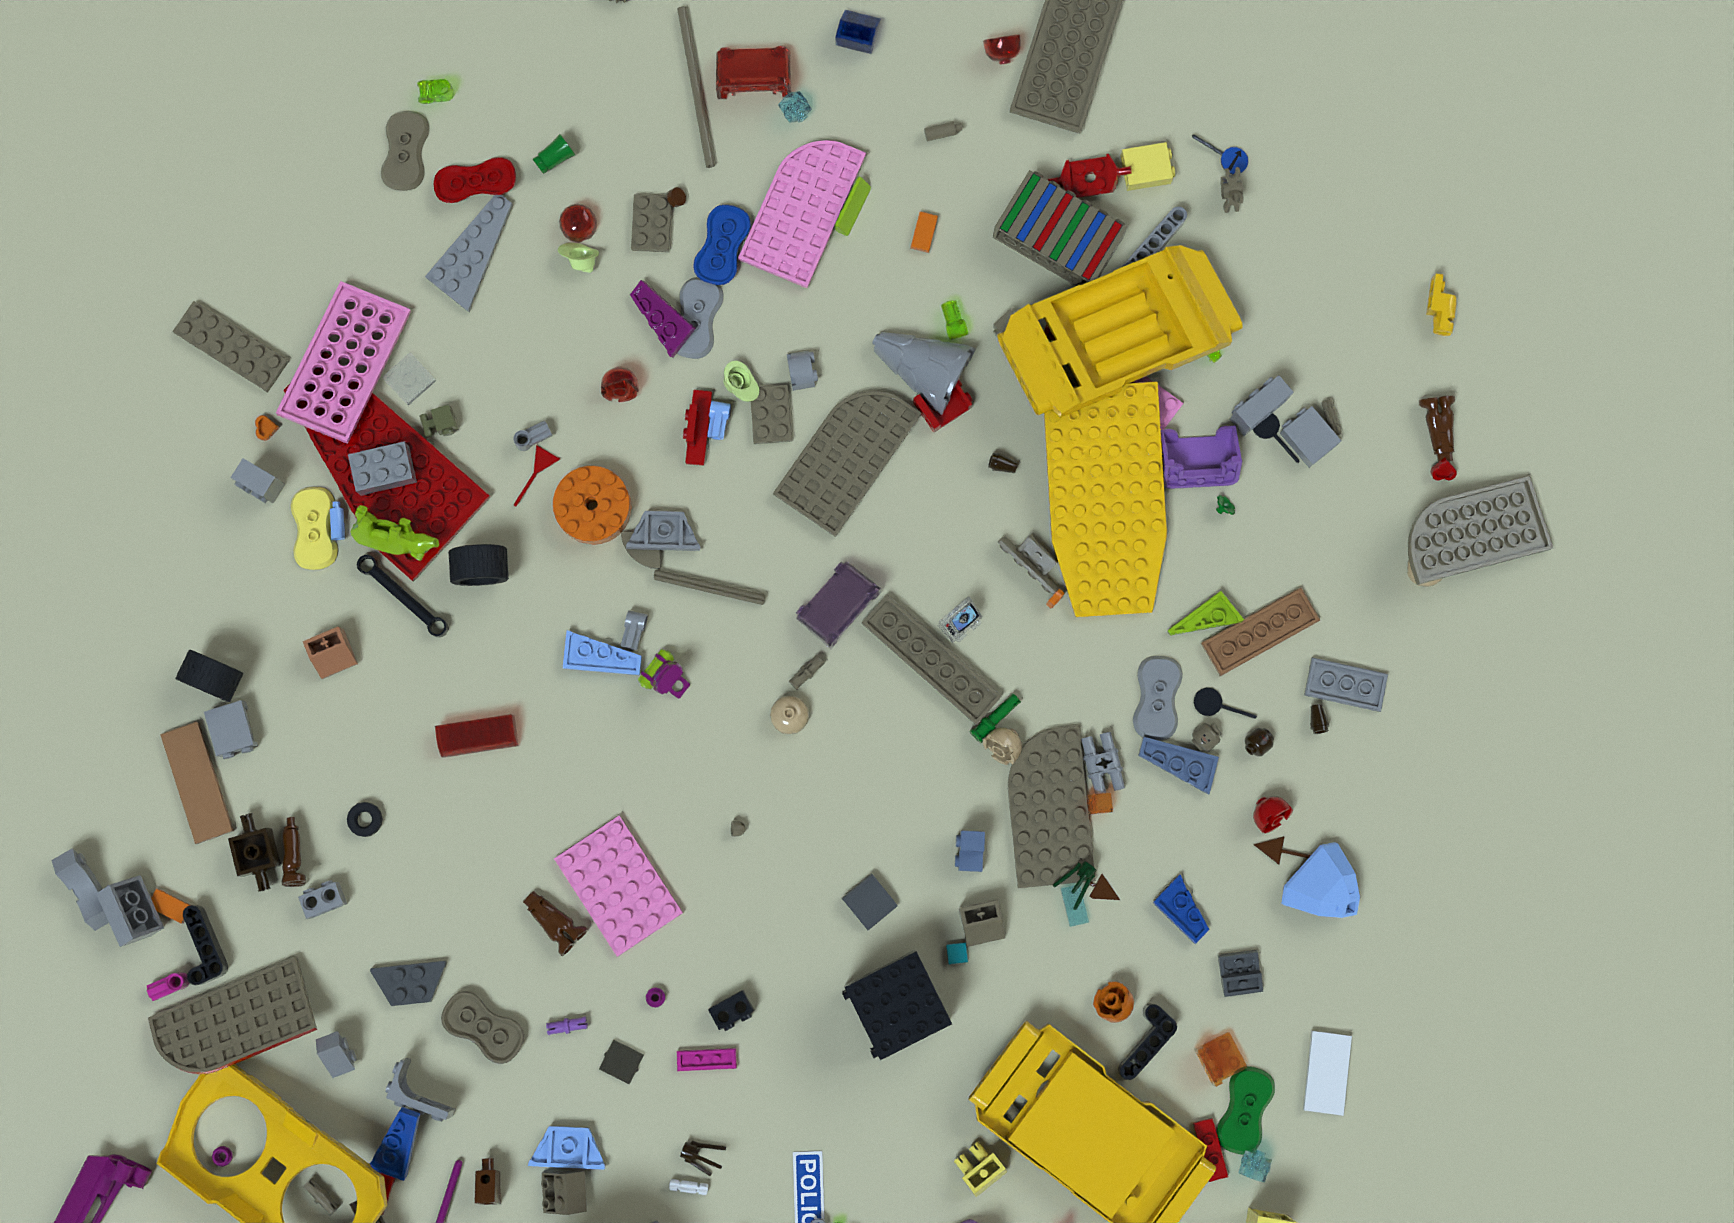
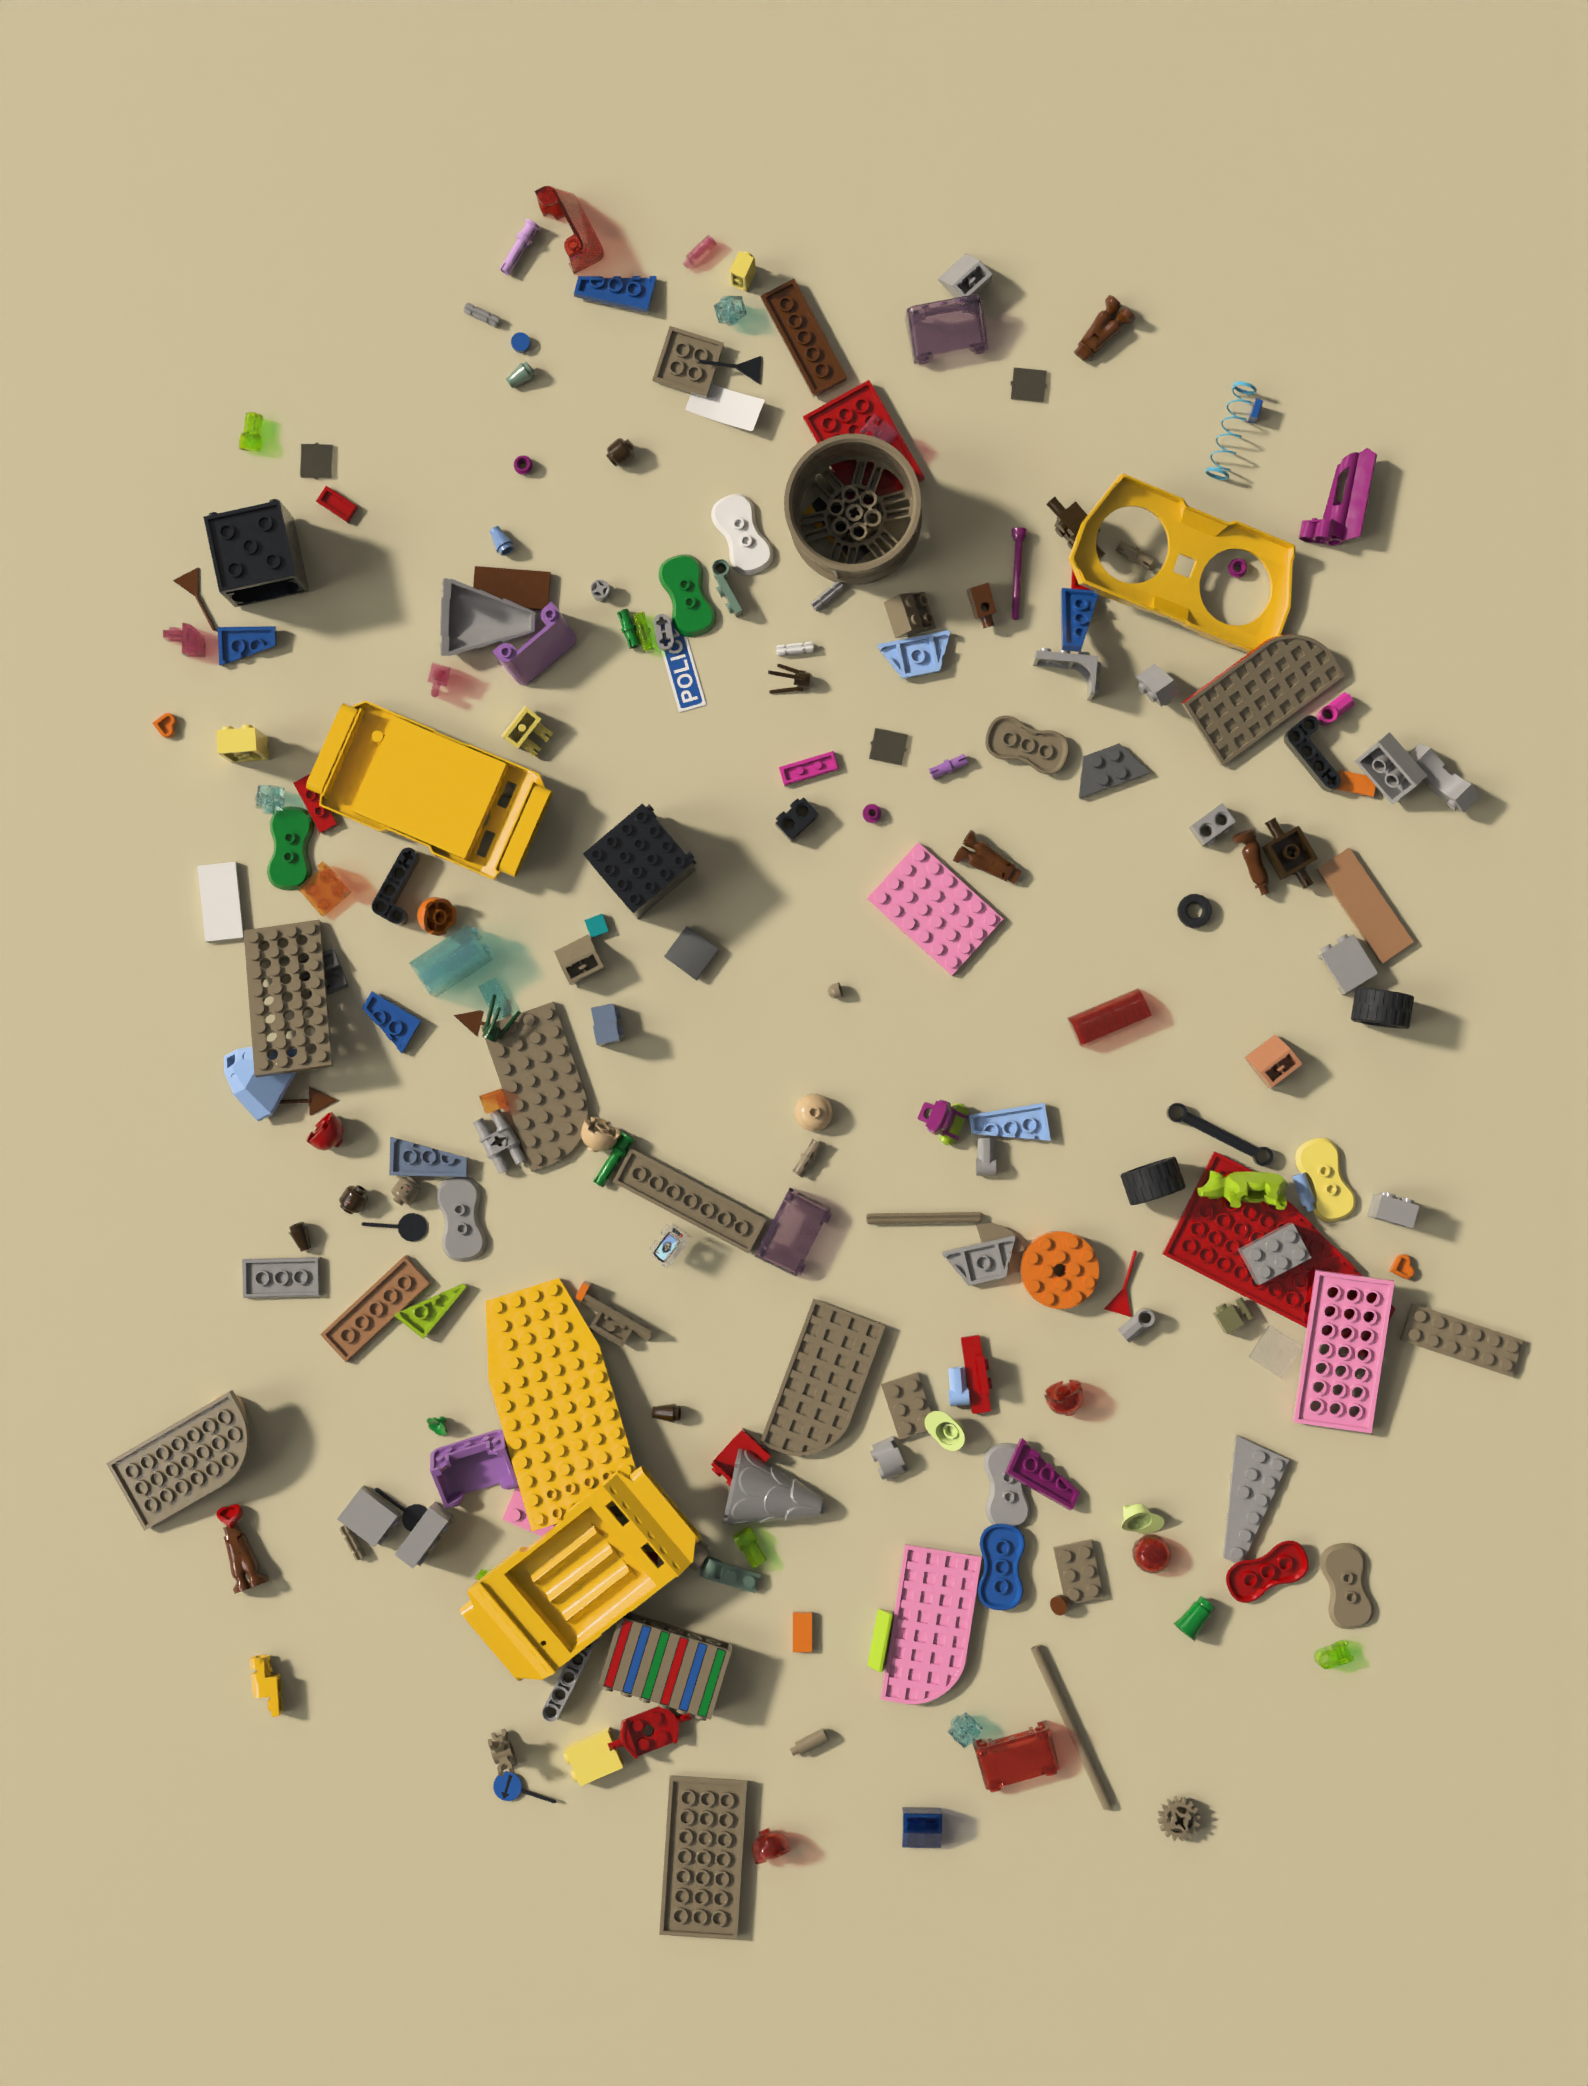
camera: 170 degrees right, 5 degrees up
none -> dark tan piece [244,920,333,1078]
none -> clear light blue brick [409,924,493,997]
none -> sand green plate [700,1556,761,1593]

